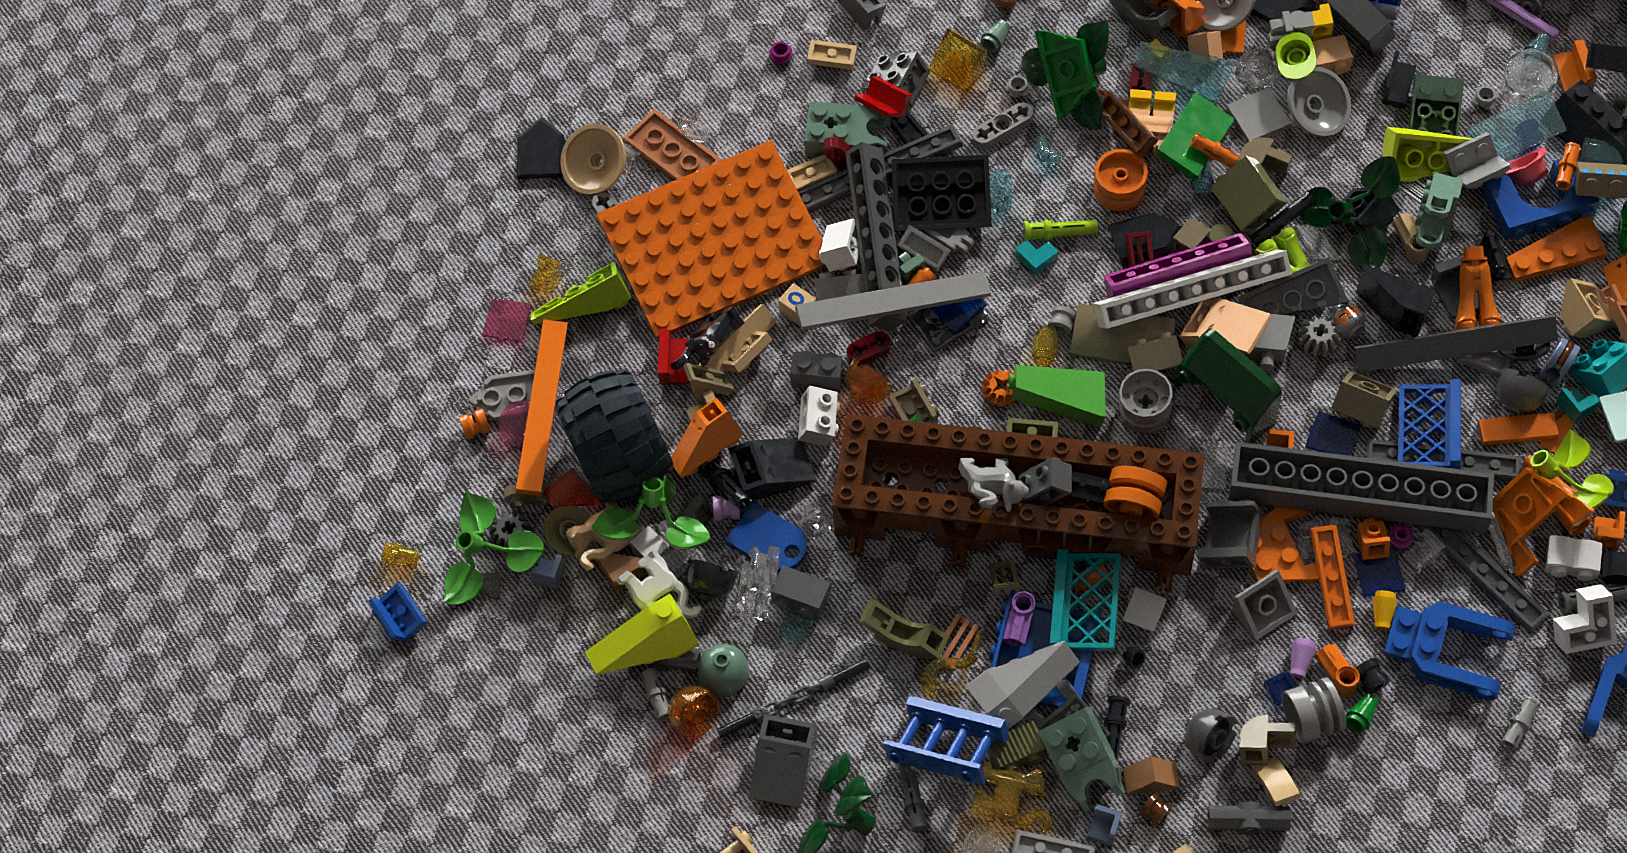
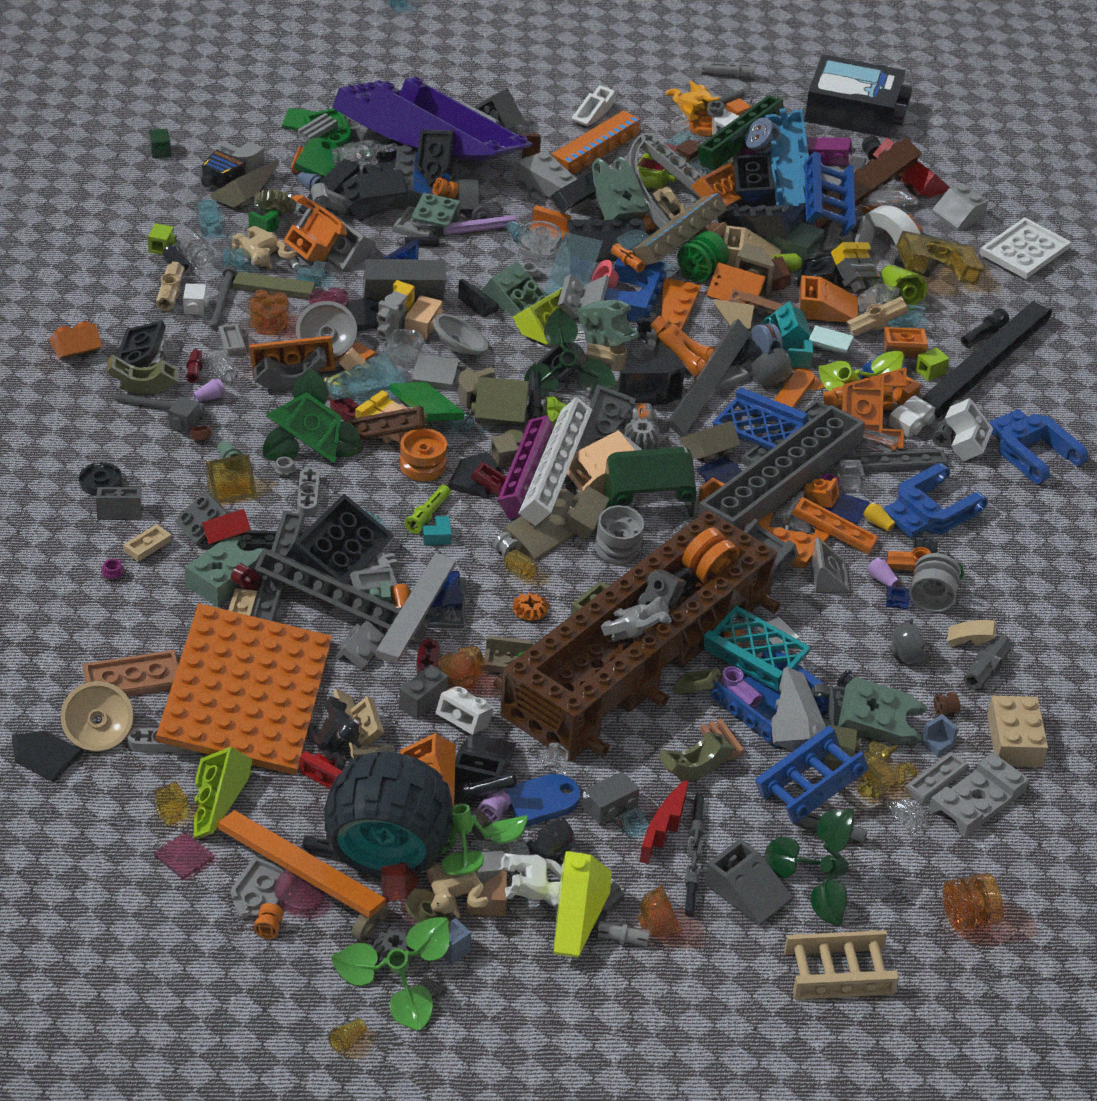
camera: 65 degrees left, 20 degrees down
blue bracket [368,583,428,642] -> none
clear piece [677,113,710,143] -> none
sand green cylinder [697,643,750,697] -> none
clear animal [733,545,780,620] -> none
tan brick [778,283,816,326] -> none
white brick [819,218,859,272] -> none
clear yellow piece [920,630,985,694] -> none
bright green slope [1007,365,1106,428] -> none
clear light blue arm [1036,136,1062,166] -> none
black hinge [1122,646,1146,669] -> none
medium nougat slope [1123,756,1180,795] -> none
orange pin [1190,133,1239,169] -> none
dark tan brick [1239,715,1297,765] -> none
lime piece [1276,32,1316,80] -> none
light grey pin [1501,696,1541,750] -> none
none -> red slope [640,780,688,864]

